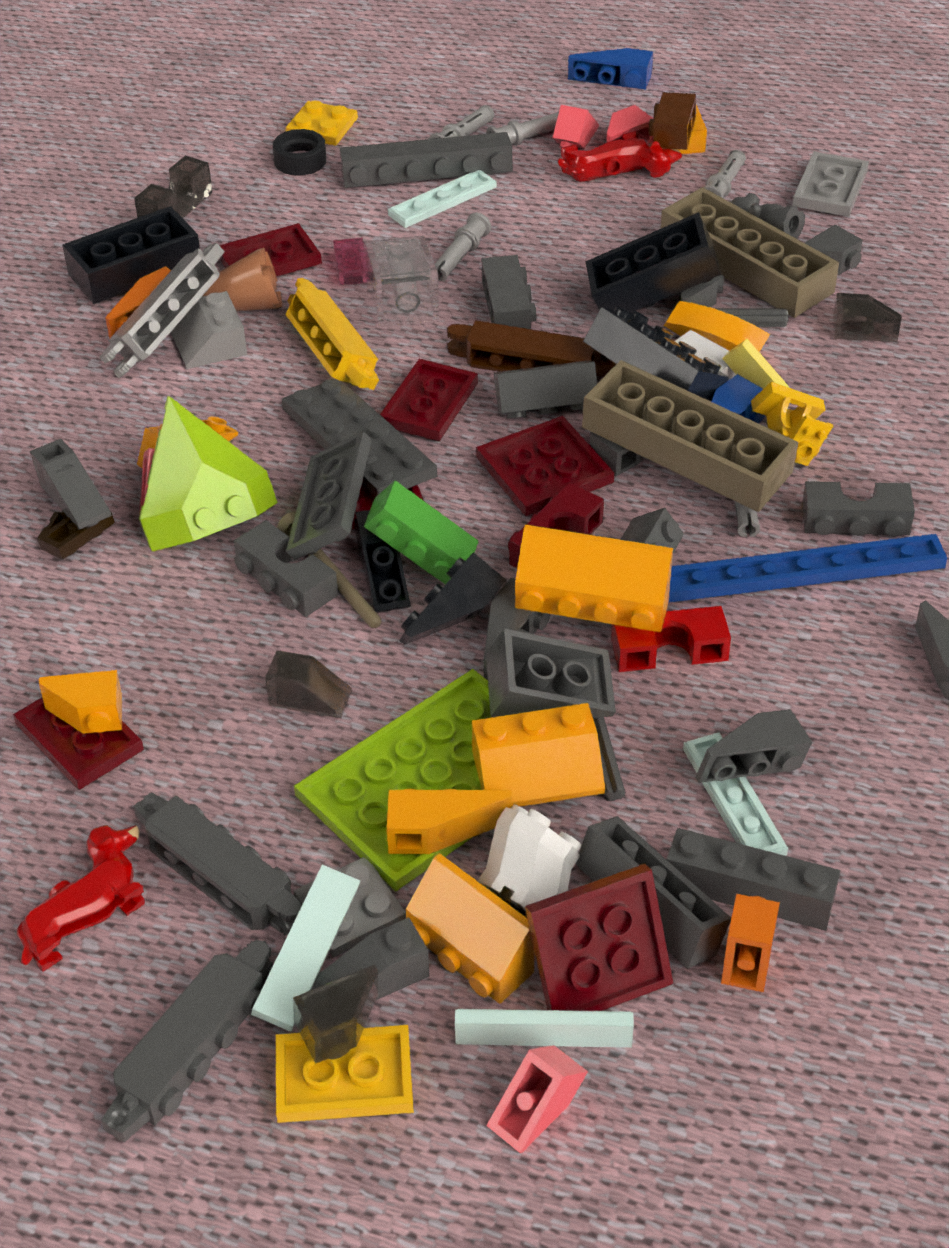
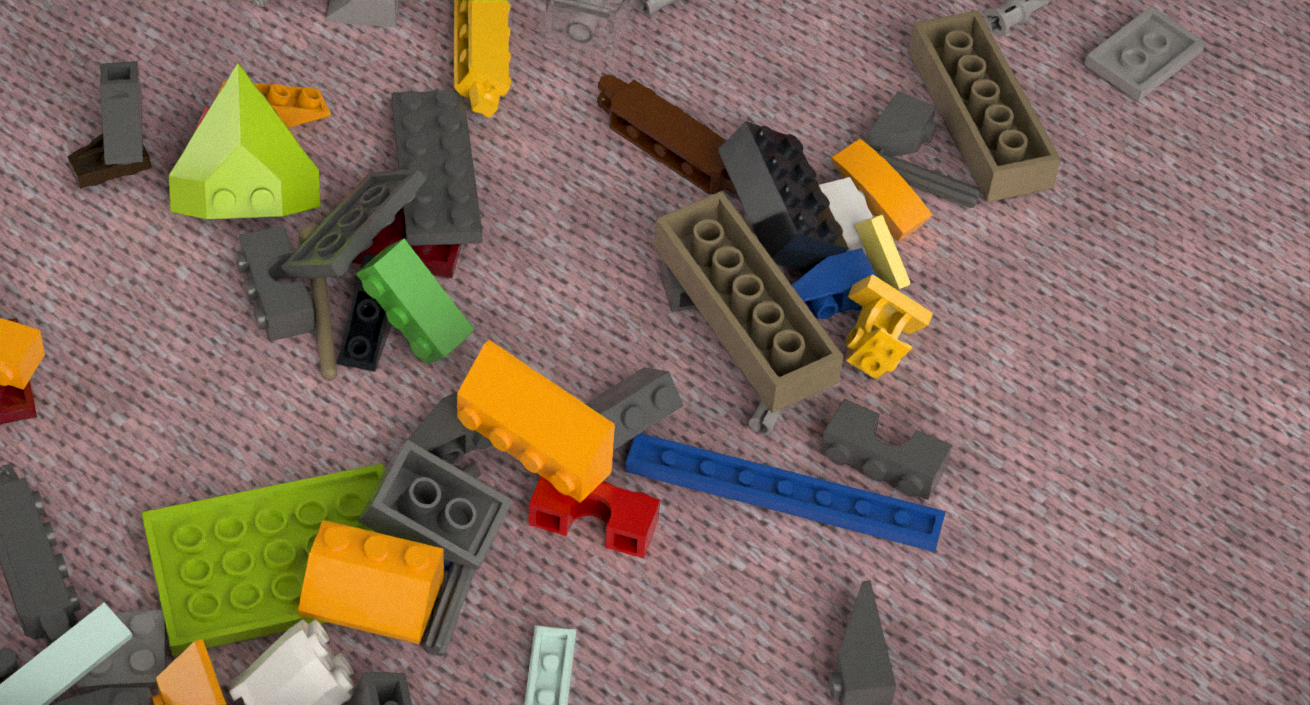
camera: 20 degrees right, 5 degrees up
clear smoke slope [265,650,352,719] -> none
dark red plate [380,358,478,442] -> none
light orange slope [387,789,512,854] -> none
black slope [399,552,507,645] -> none
dark red plate [476,415,614,517] -> none
dark grey brick [481,255,536,329] -> none
dark grey brick [493,360,597,418] -> none
dark red arch [508,482,604,568] -> none
black brick [585,212,721,313] -> none
dark grey slope [695,709,812,783] -> none
dark grey piece [730,193,805,239] -> none
dark grey slope [805,225,863,275] -> none
clear smoke slope [833,293,902,342] -> none

